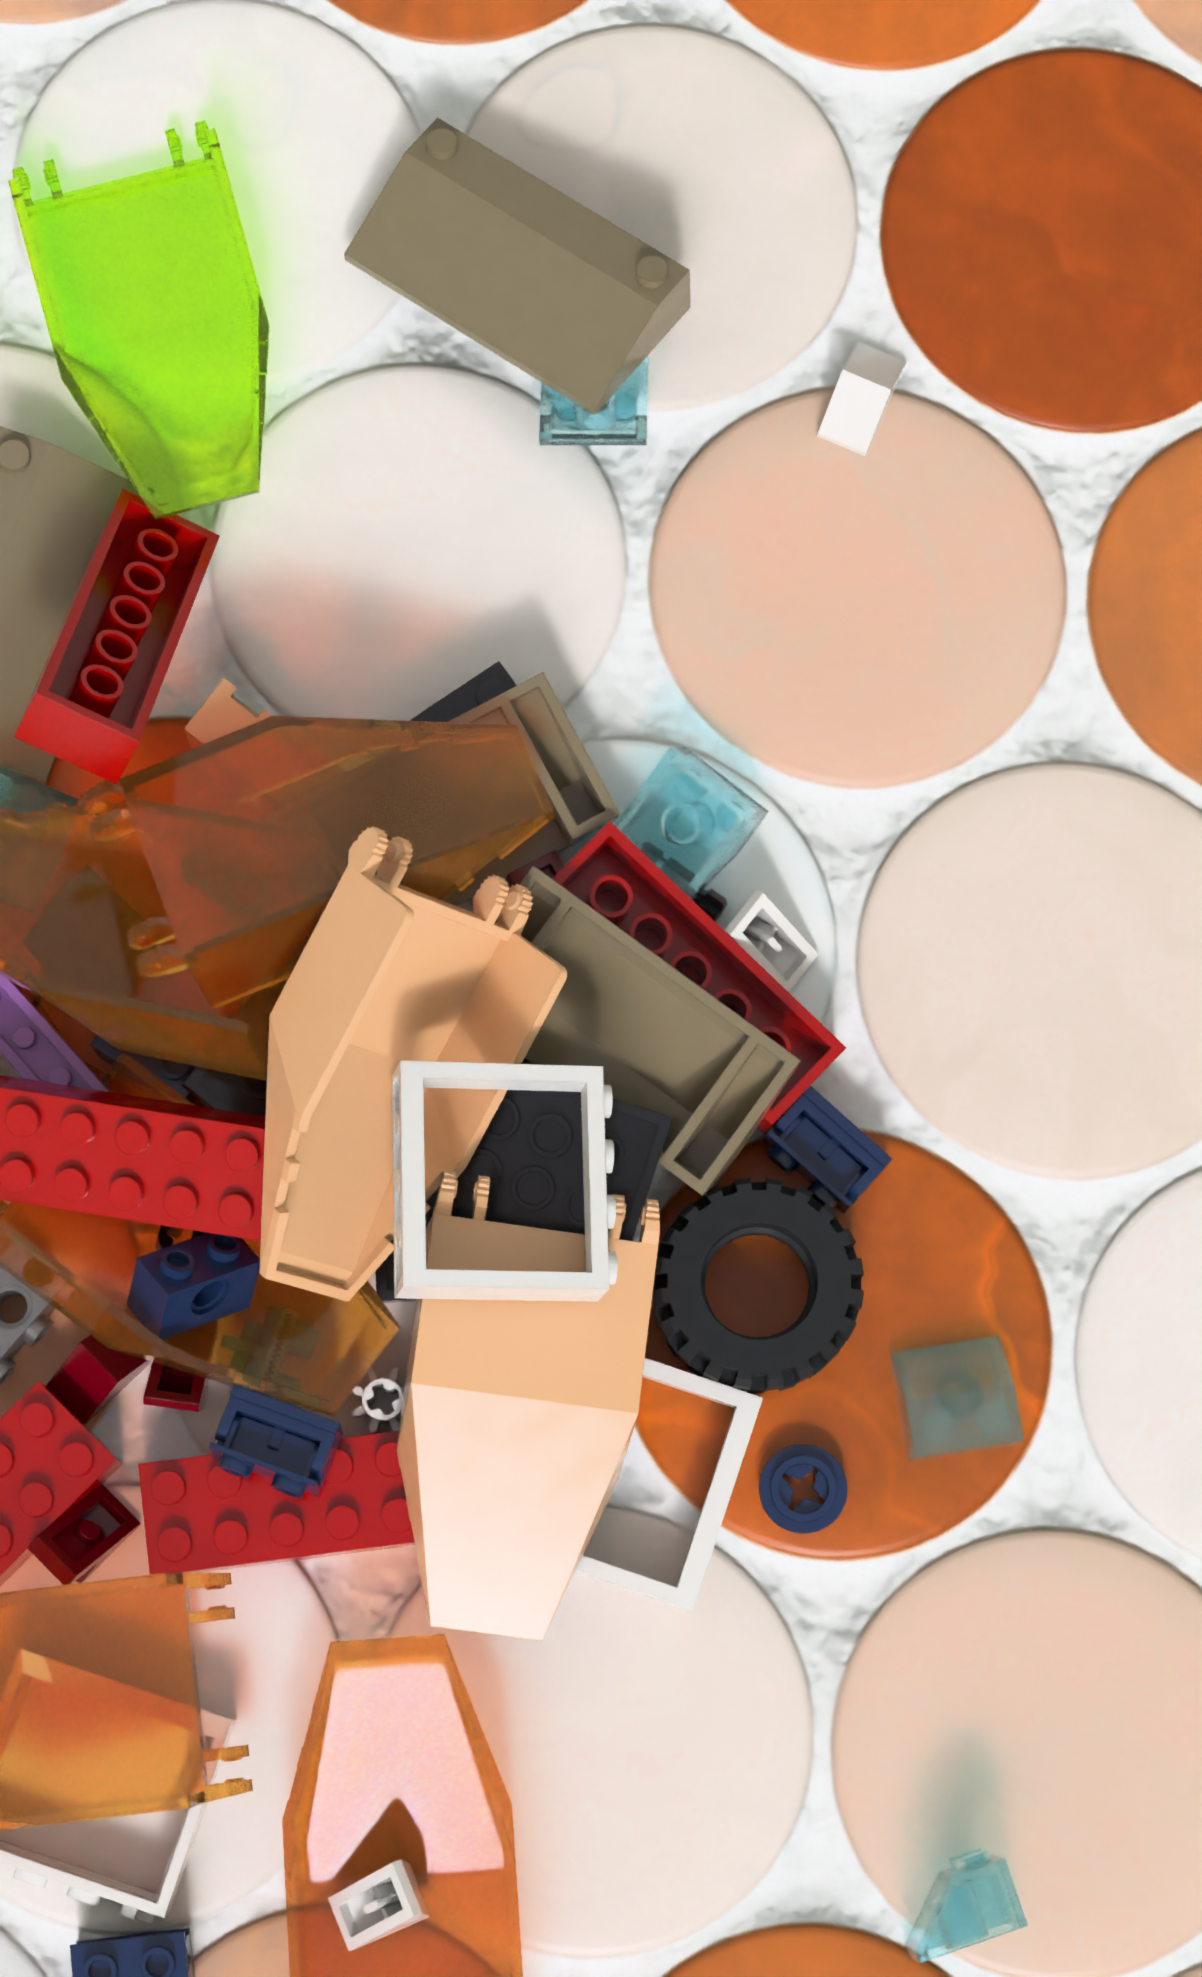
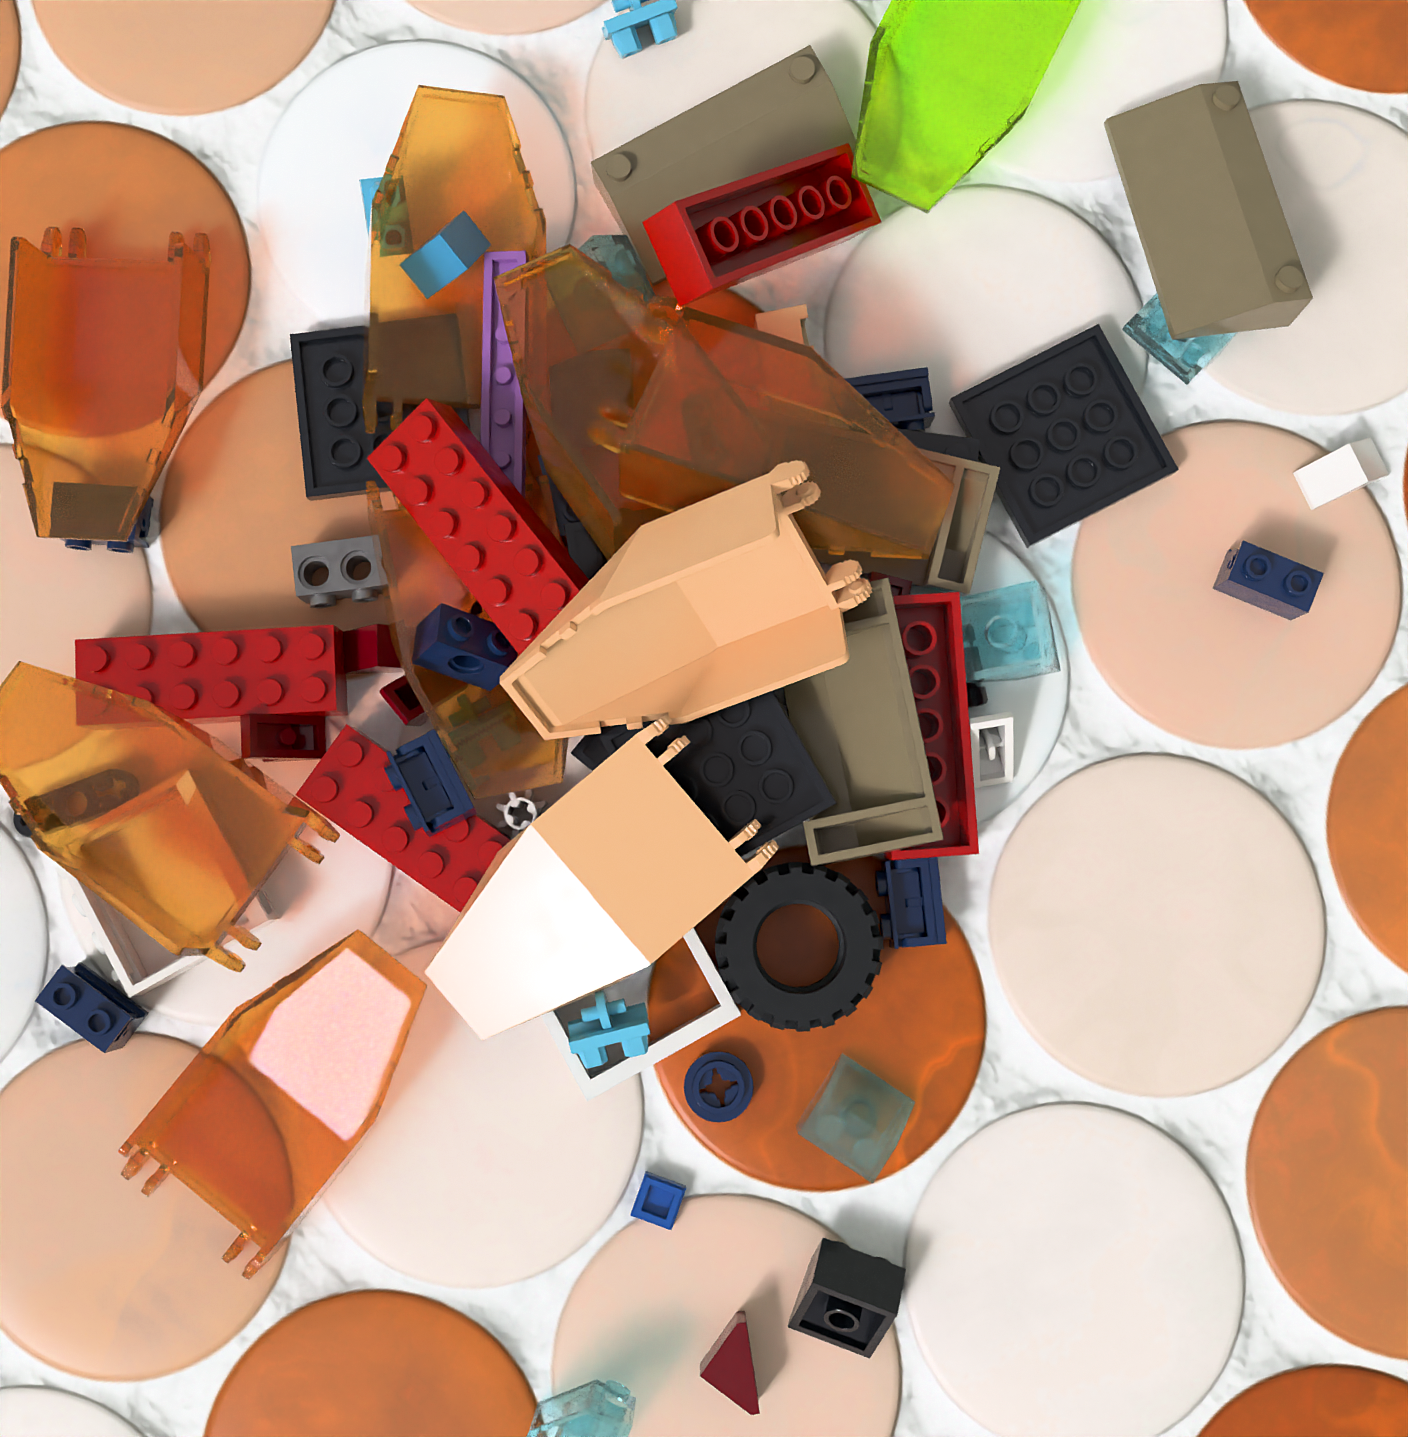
camera: 50 degrees right, 5 degrees up
white slope [328,1859,431,1951] -> none
white window [392,1060,618,1302] -> none
none -> medium azure hips [568,990,650,1069]
none -> blue tile [630,1171,686,1230]
none -> dark red slope [700,1311,760,1415]
none -> black slope [788,1238,906,1359]
none -> dark blue hinge [841,367,935,439]
none -> black plate [949,324,1179,548]
none -> dark blue hinge [1212,541,1324,621]

